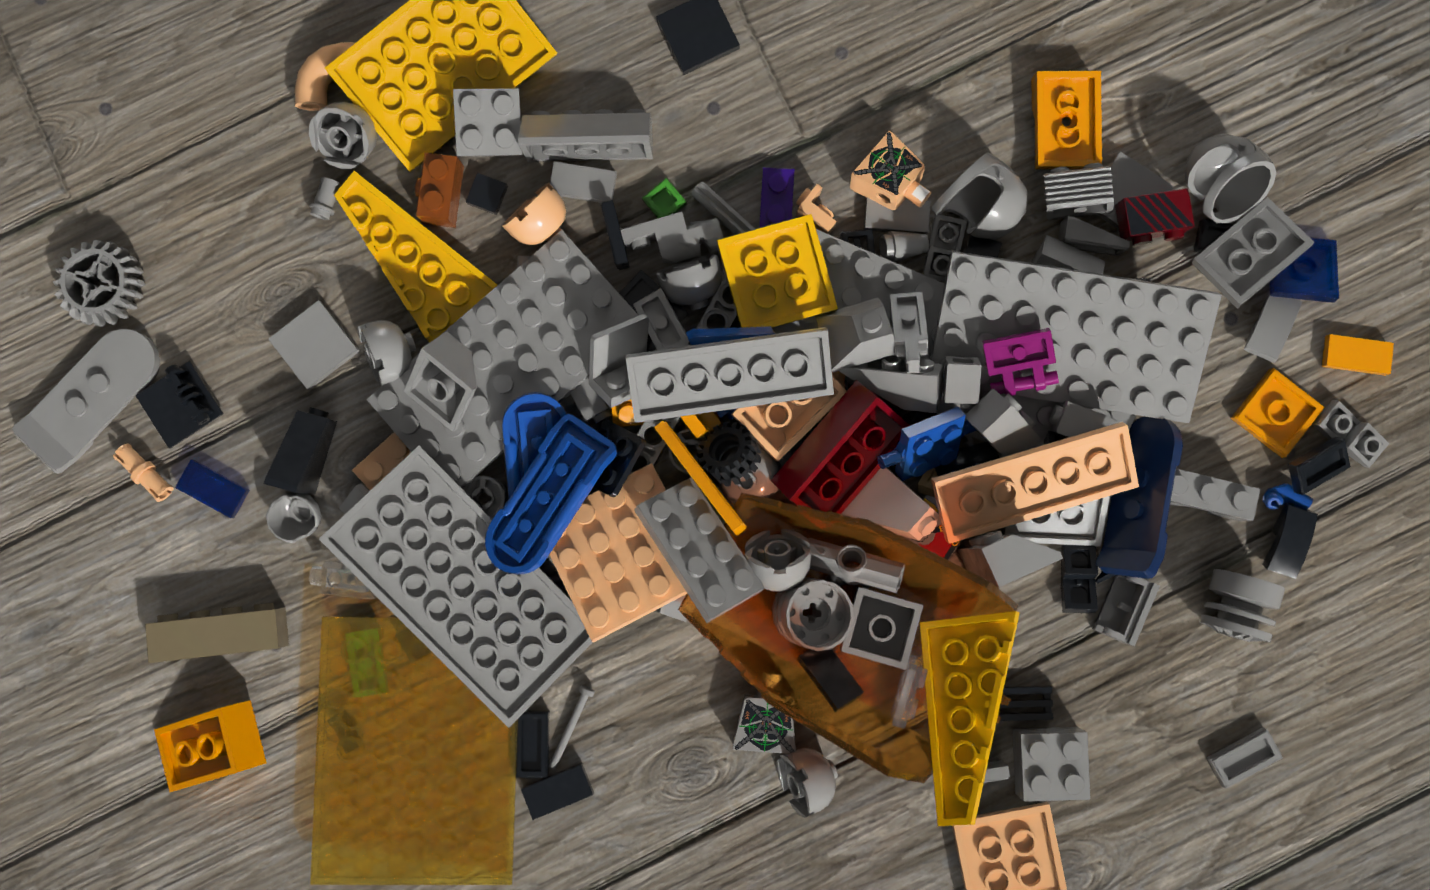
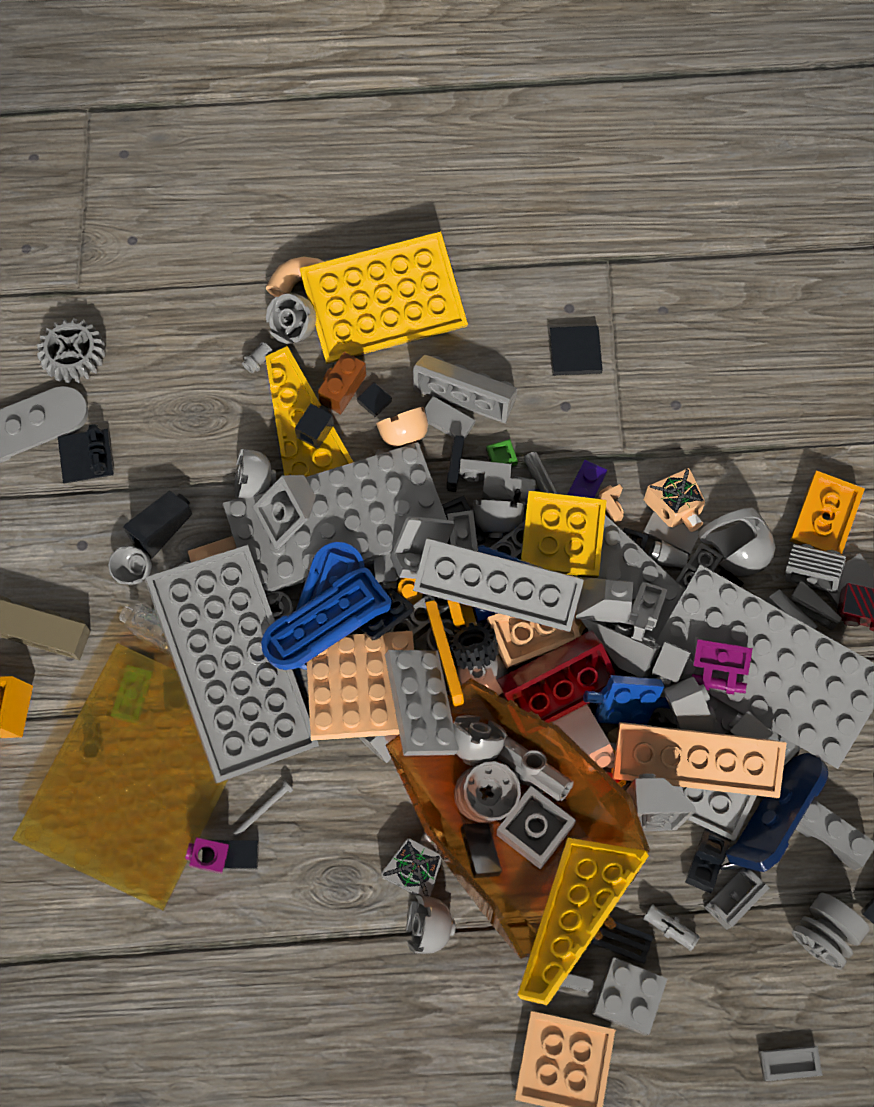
camera: 15 degrees right, 15 degrees down
light nougat pin [113,443,174,502] -> none
clear blue tile [175,460,250,518] -> none
light grey tile [268,300,360,390] -> none
light grey brick [453,88,522,157] -> none
black tile [515,711,550,778] -> none
clear wing [892,644,927,729] -> none
none -> magenta brick [185,838,229,874]
none -> black brick [295,404,334,449]
none -> light grey pin [643,904,700,951]

